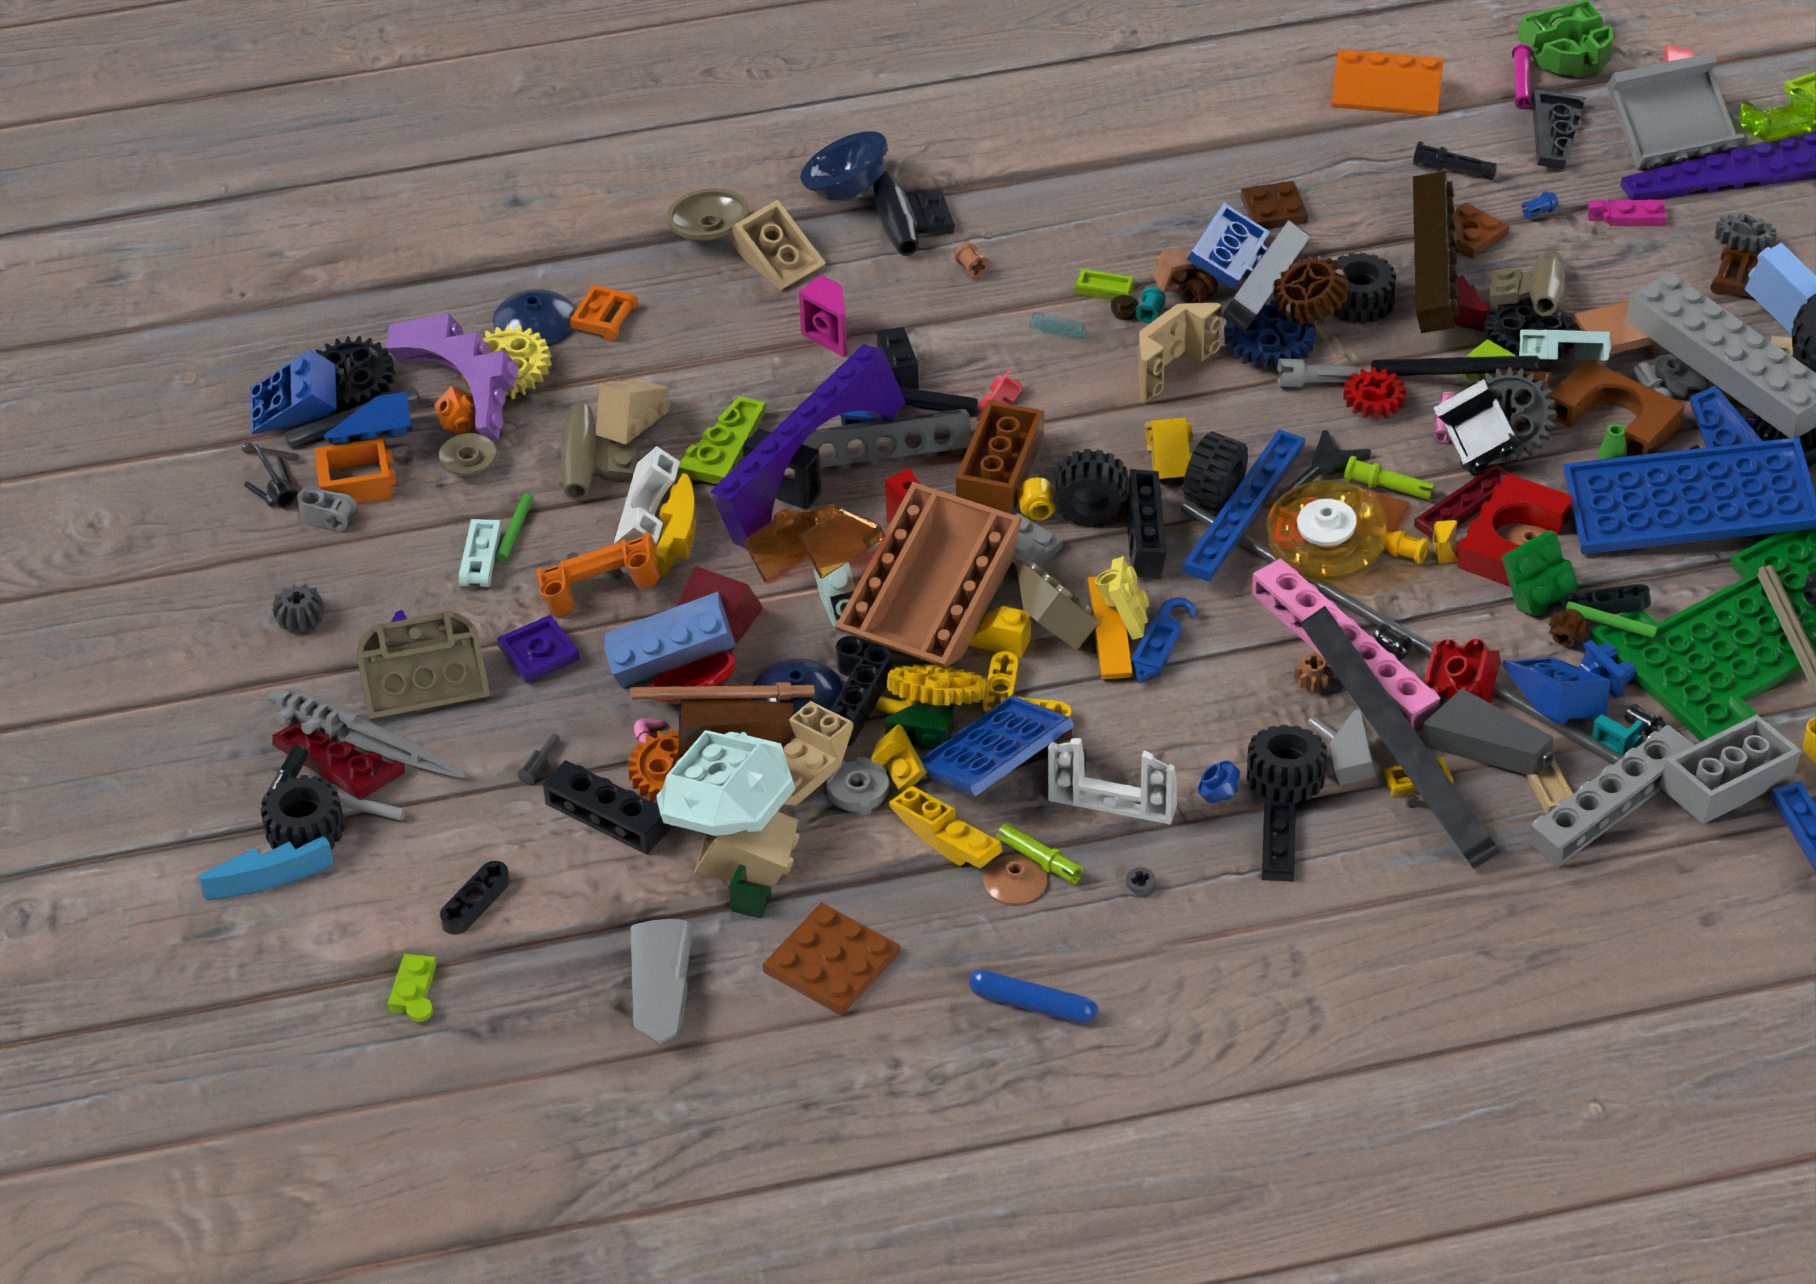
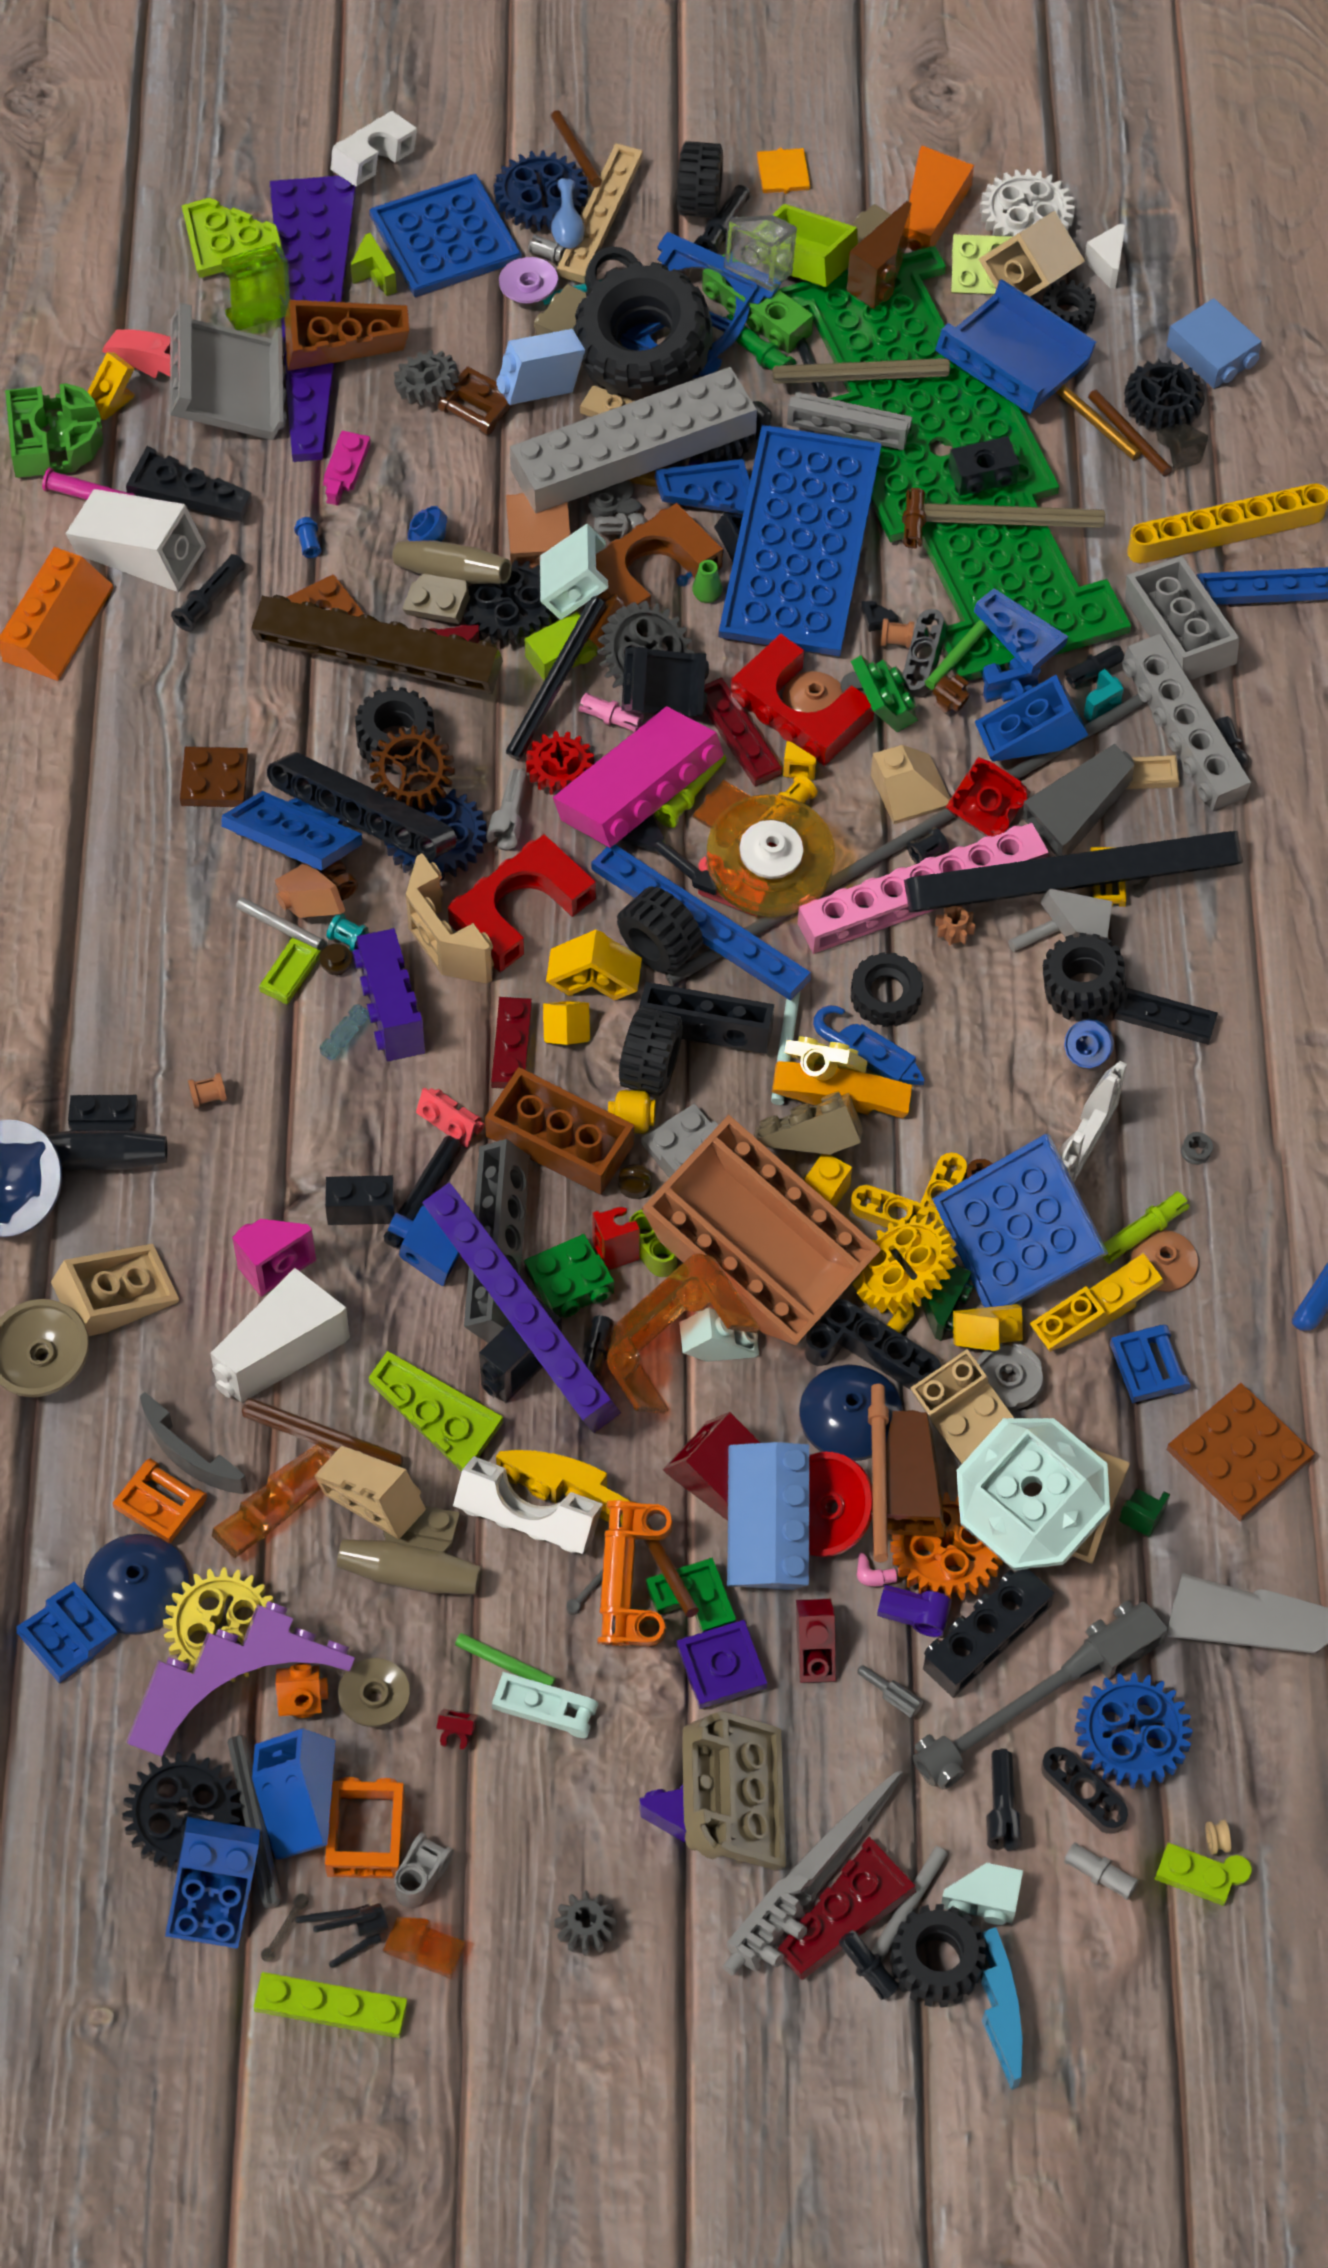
camera: 80 degrees left, 15 degrees up
none -> blue slope [16,1581,117,1683]
none -> white slope [66,489,206,591]
none -> yellow slope [87,352,135,420]
none -> dark grey slope [140,1392,248,1494]
none -> white slope [210,1268,350,1403]
none -> clear orange slope [211,1442,333,1559]
none -> light grey bar [236,897,324,950]
none -> reddish brown axle [242,1398,403,1467]
none -> lime plate [253,1972,408,2039]
none -> dark orange wedge [285,300,410,371]
none -> dark purple wedge [352,928,425,1062]
none -> clear orange slope [383,1917,465,1979]
none -> blue plate [408,506,447,542]
none -> dark red tile [436,1709,478,1750]
none -> red arch [448,834,596,973]
none -> dark red plate [491,997,532,1089]
none -> green plate [524,1234,614,1318]
none -> yellow panel [543,1000,590,1045]
none -> dark pink brick [553,706,724,848]
none -> reddish brown bar [643,1521,699,1617]
none -> green plate [646,1557,736,1633]
none -> light aqua bar [771,991,801,1105]
none -> dark red slope [796,1598,836,1683]
none -> black tyre [850,952,923,1027]
none -> black tile [861,601,899,632]
none -> tan slope [871,745,951,824]
none -> dark purple piece [877,1585,952,1637]
none -> nougat bush [881,619,914,649]
none -> reddish brown pin [902,488,927,549]
none -> dark grey bar [913,1600,1168,1790]
none -> light aqua slope [941,1863,1023,1925]
none -> blue wing [974,588,1068,675]
none -> black piece [986,1748,1023,1851]
none -> light grey pin [1064,1842,1139,1900]
none -> blue gear [1074,1672,1193,1789]
none -> blue plate [1110,1325,1191,1403]
none -> tan bush [1205,1820,1231,1855]
none -> black axle [1214,716,1249,770]

